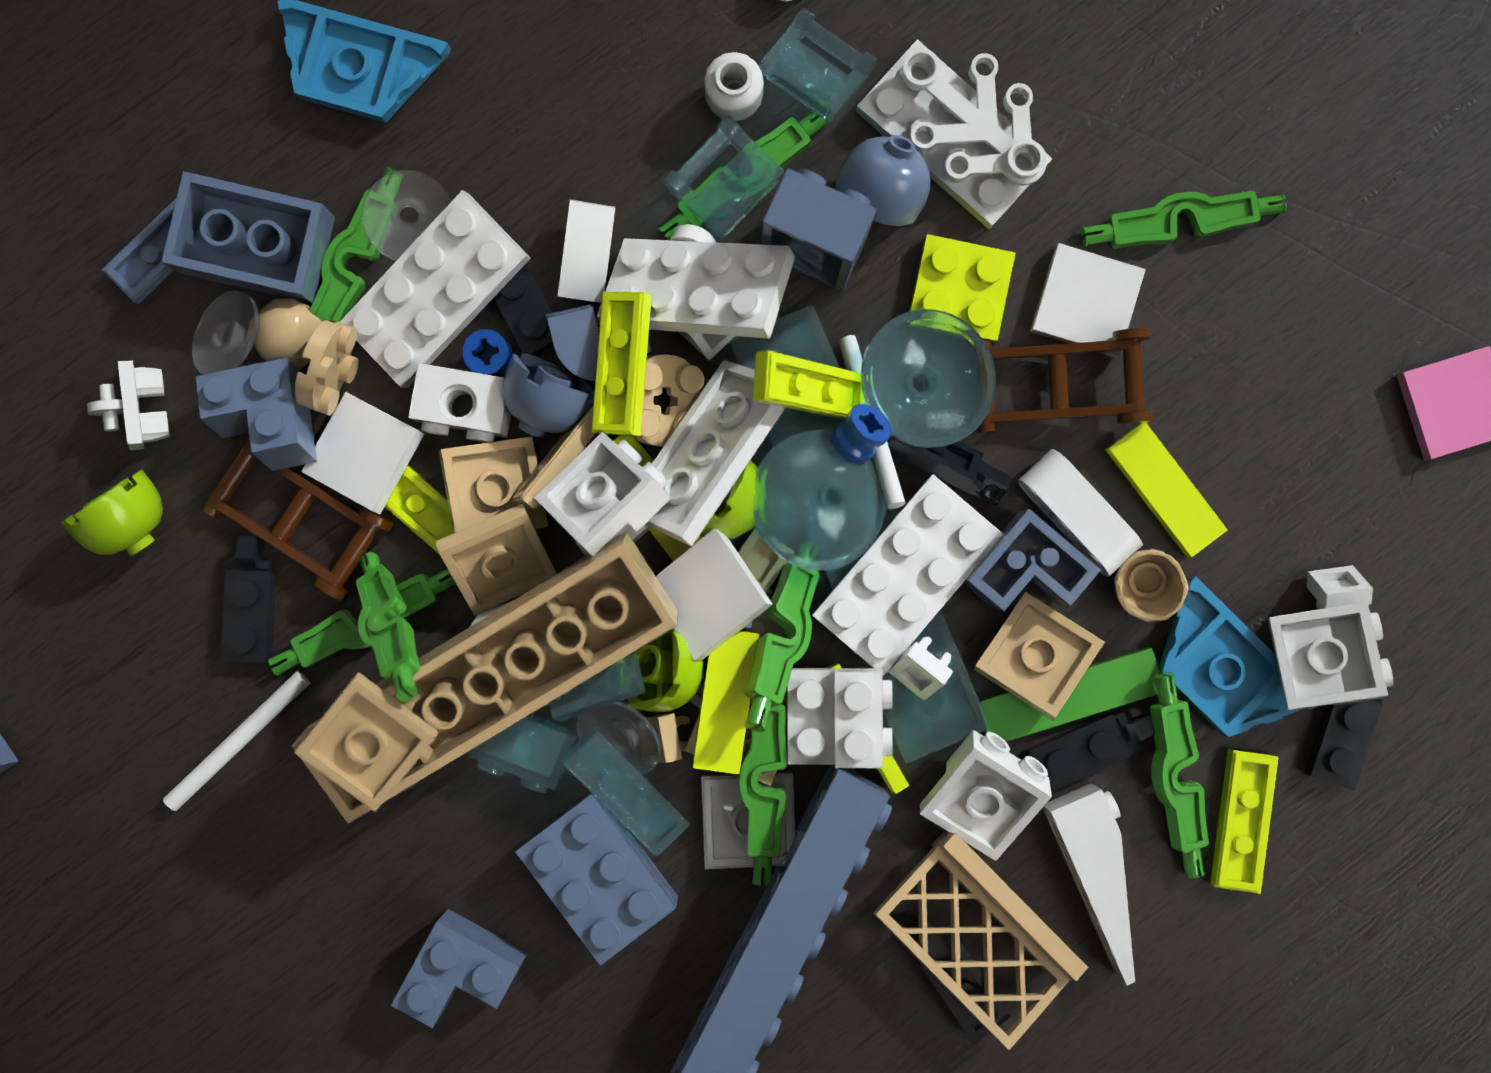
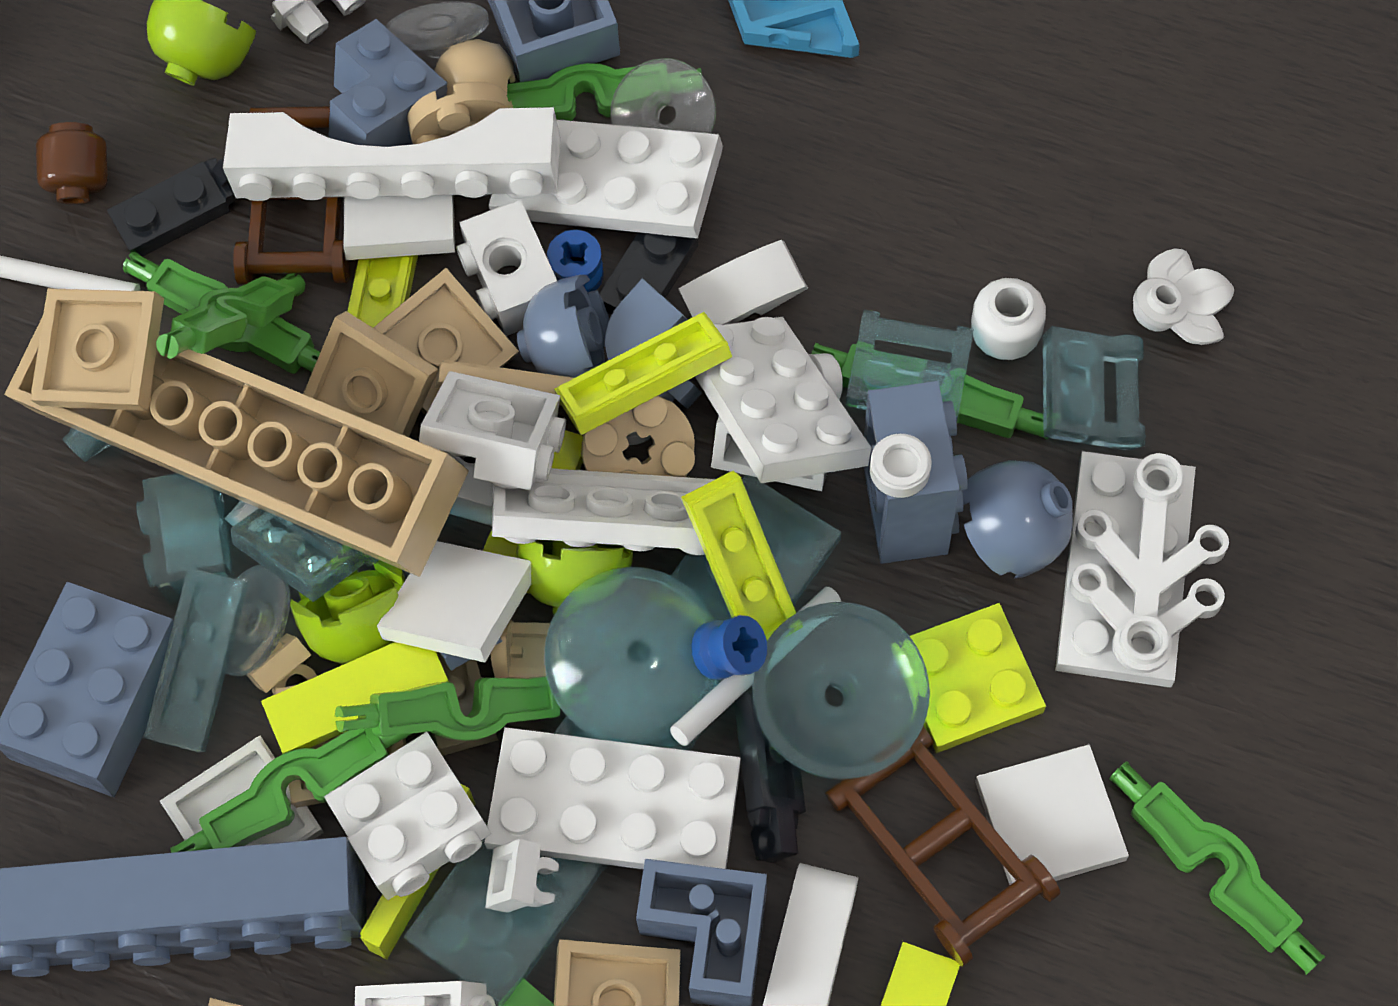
camera: 65 degrees right, 20 degrees down
none -> reddish brown head [36,122,108,204]
none -> white arch [223,107,560,201]
none -> white tile [870,434,932,498]

